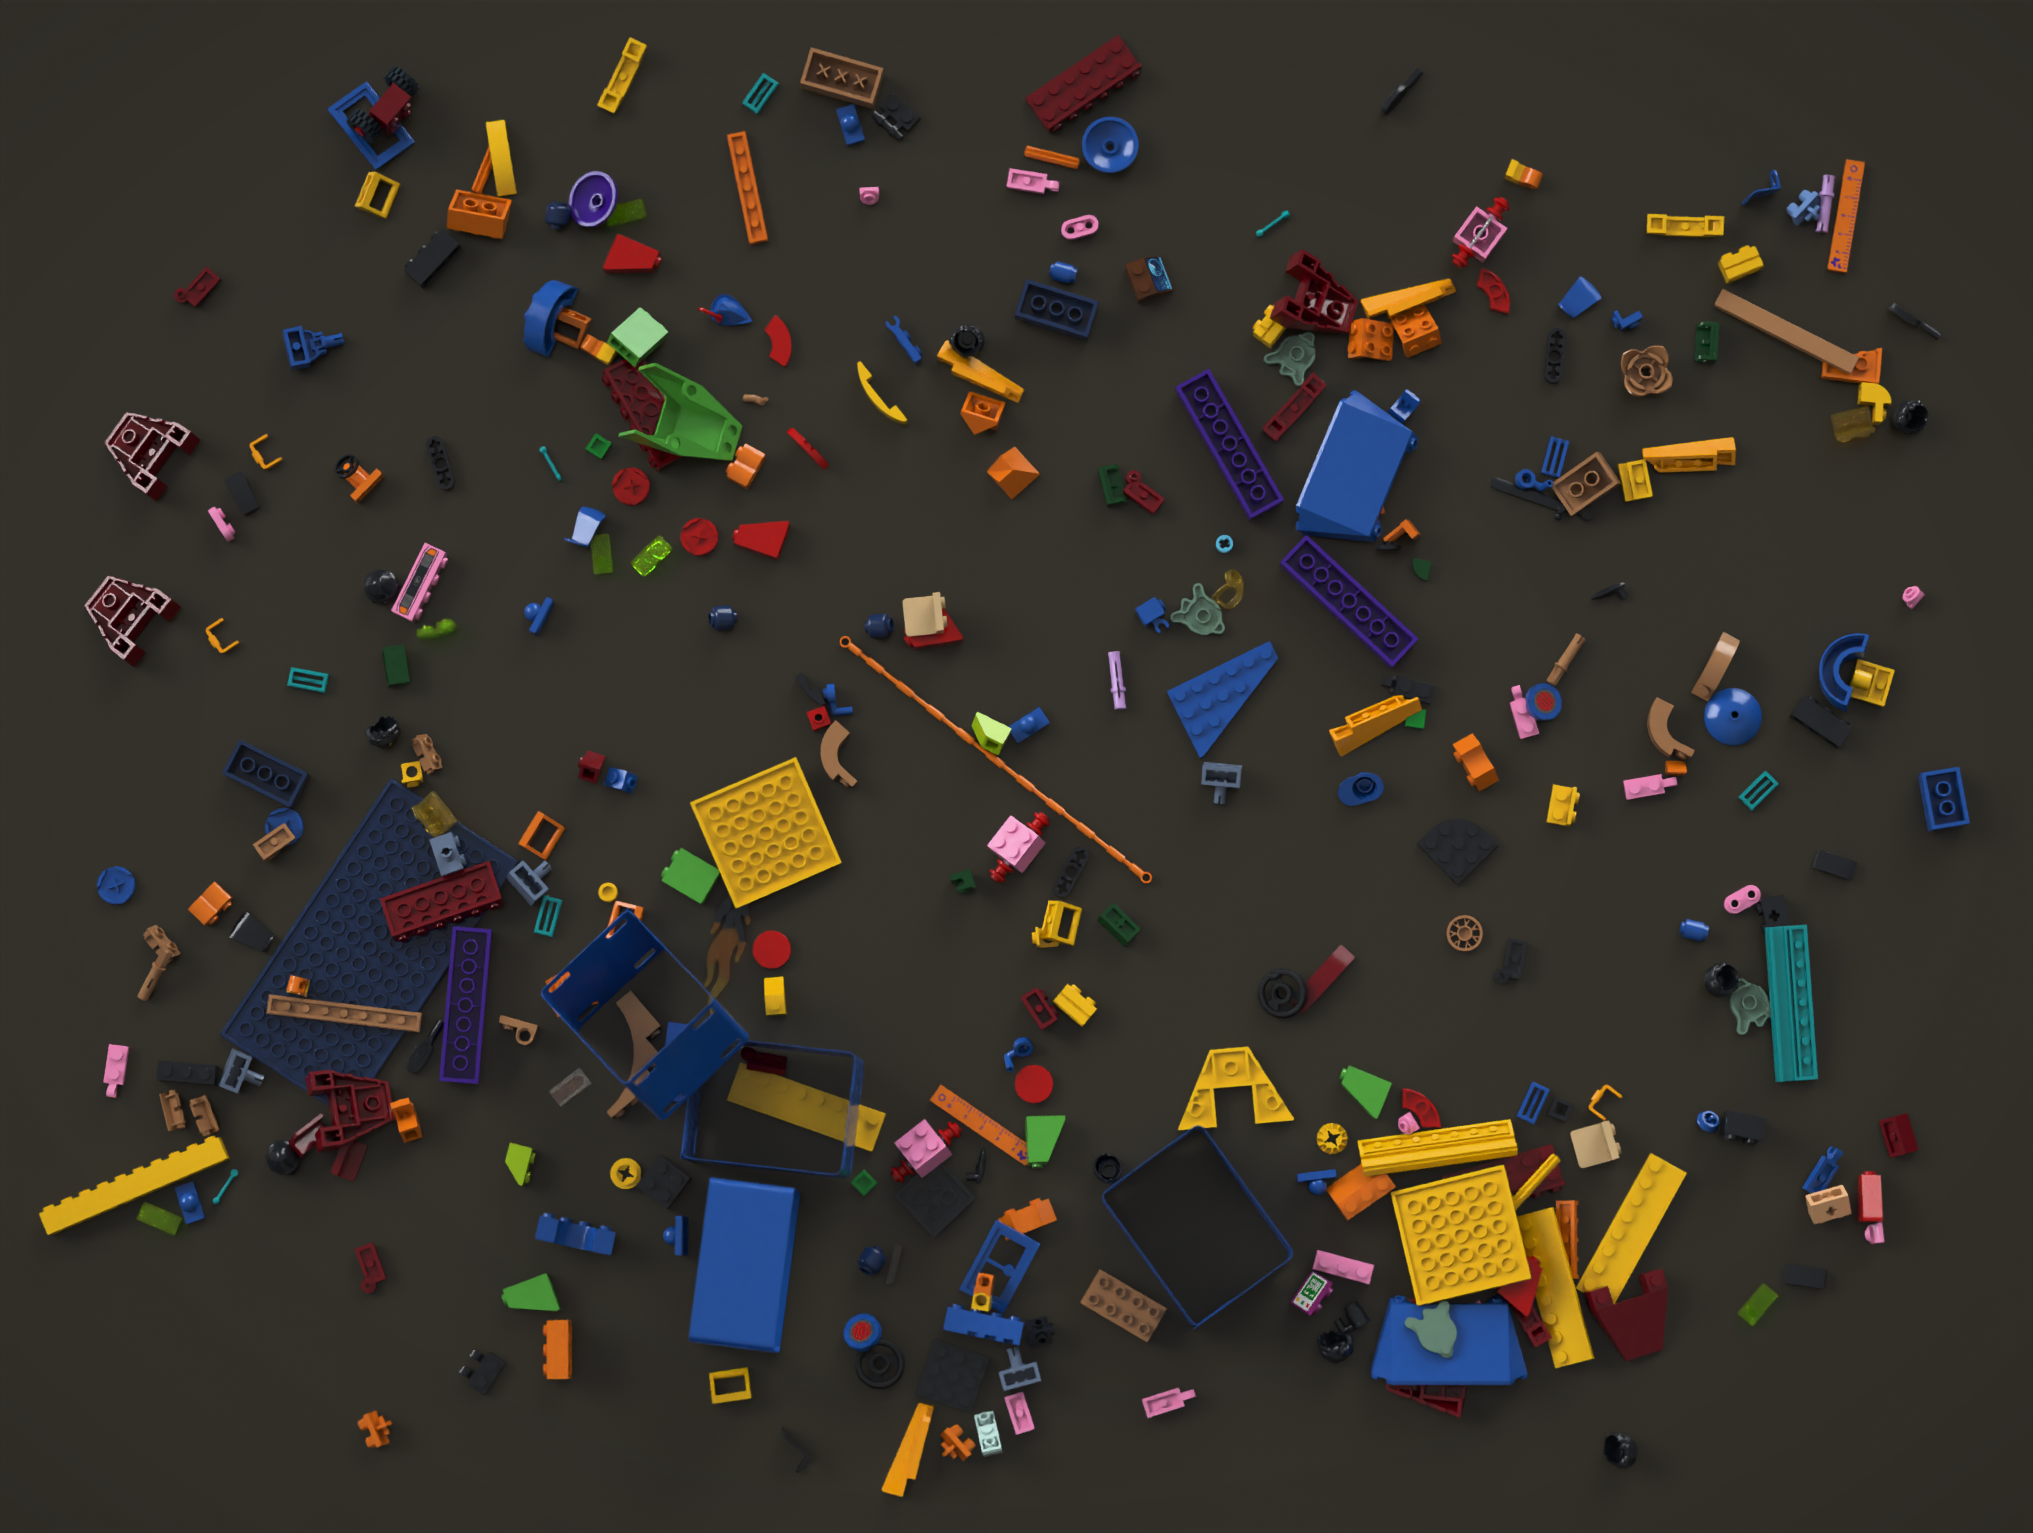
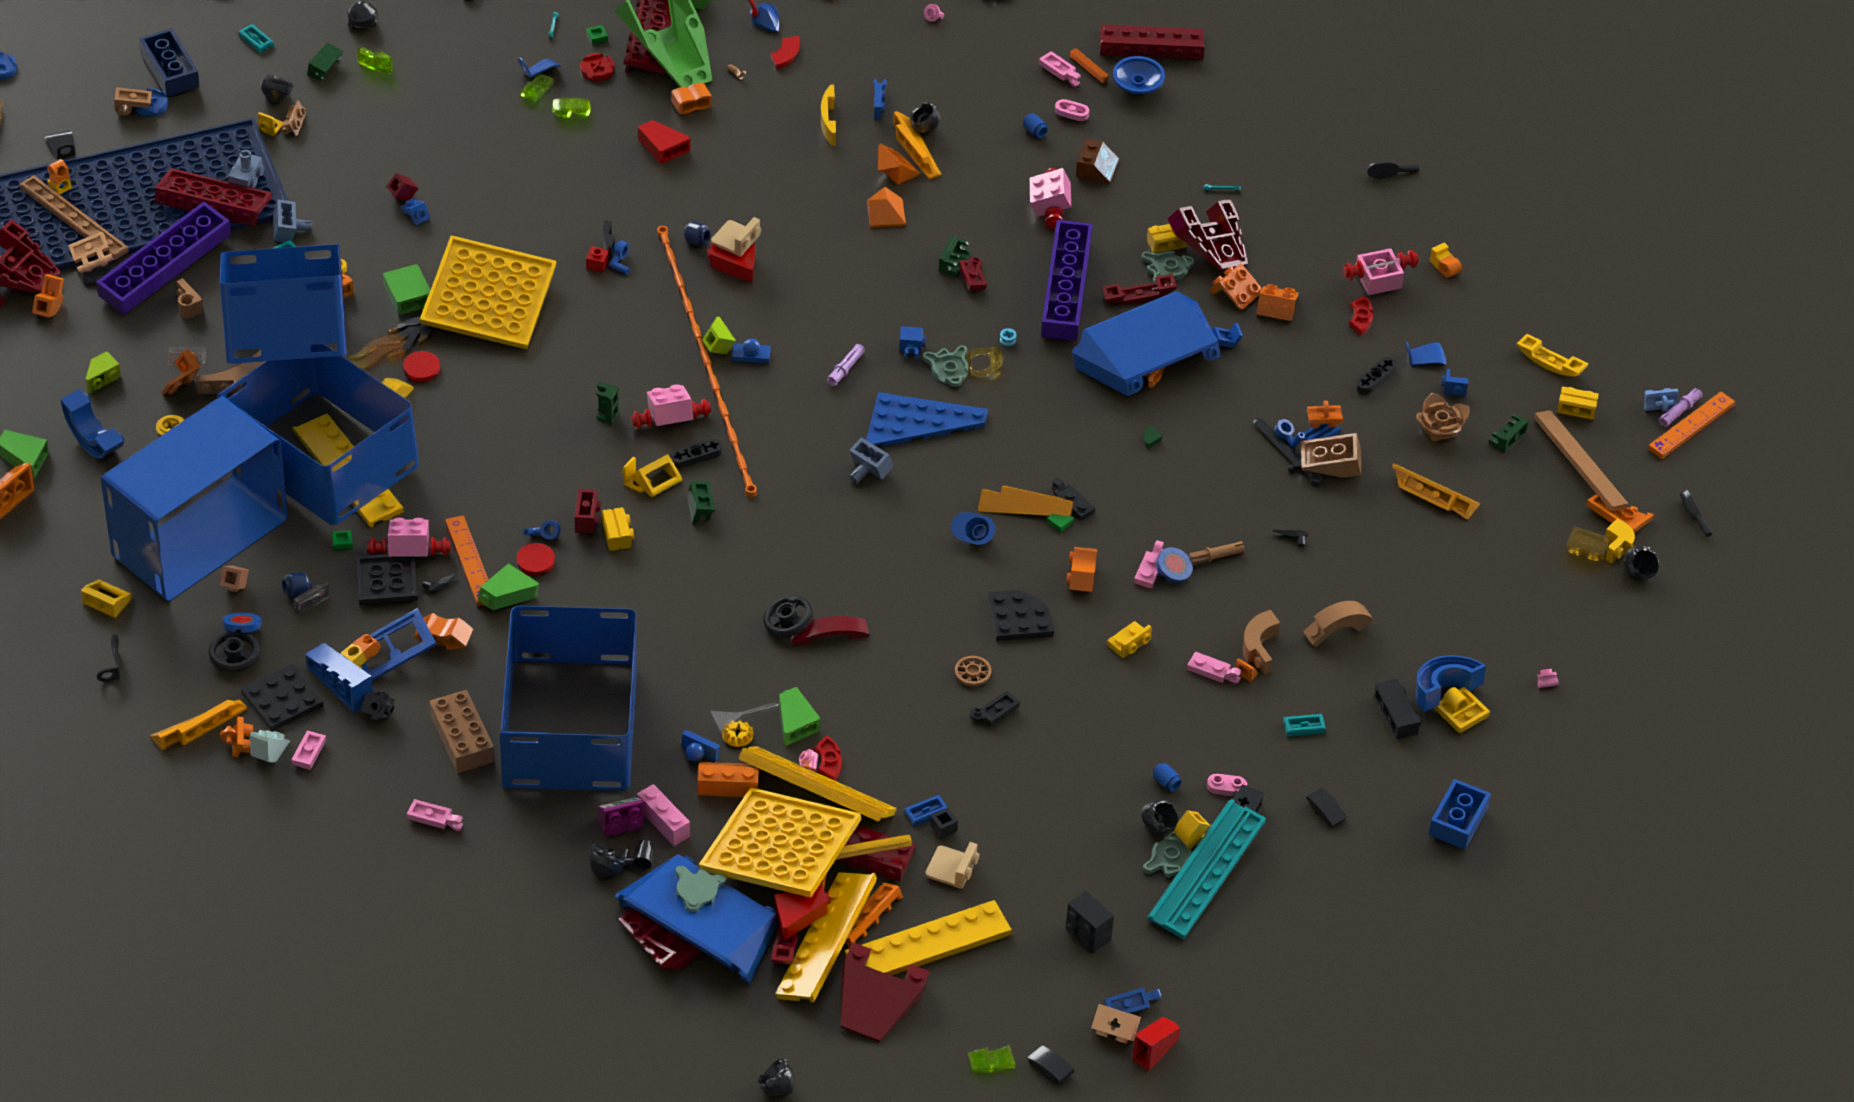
camera: 30 degrees right, 35 degrees down
orange brick [188,882,233,926] -> none
brick [391,543,448,623] -> none
clear yellow bracket [411,791,458,838] -> none
orange tile [518,811,566,861] -> none
blue tile [524,597,555,636] -> none
red tile [680,518,718,556] -> none
dark blue head [708,605,737,631] -> none
dark red hinge [740,1047,787,1076] -> none
red tile [787,428,829,470] -> none
medium nougat arch [820,720,858,788] -> none
sand blue brick [999,1346,1041,1391] -> none
dark blue brick [1015,279,1099,341] -> none
yellow wing [1178,1047,1294,1131] -> none
dark purple brick [1279,535,1418,669] -> none
light orange wedge [1361,279,1456,319] -> none
orange piece [1375,519,1421,550] -> none
light orange piece [1588,1085,1623,1121] -> none
yellow plate [1617,460,1653,502] -> none
blue hat [1697,1111,1719,1133] -> none
blue dish [1704,688,1762,746] -> none
blue piece [1741,170,1781,205] -> none
bright pink plate [1865,1223,1885,1244] -> none
dark red panel [1879,1113,1918,1158] -> none
none -> light nougat plate [68,232,114,274]
none -> orange bracket [162,348,201,395]
none -> nougat brick [220,565,249,592]
none -> clear piece [710,702,779,733]
none -> bright pink brick [1030,168,1071,229]
none -> yellow brick [1175,810,1210,850]
none -> orange hips [1307,401,1343,428]

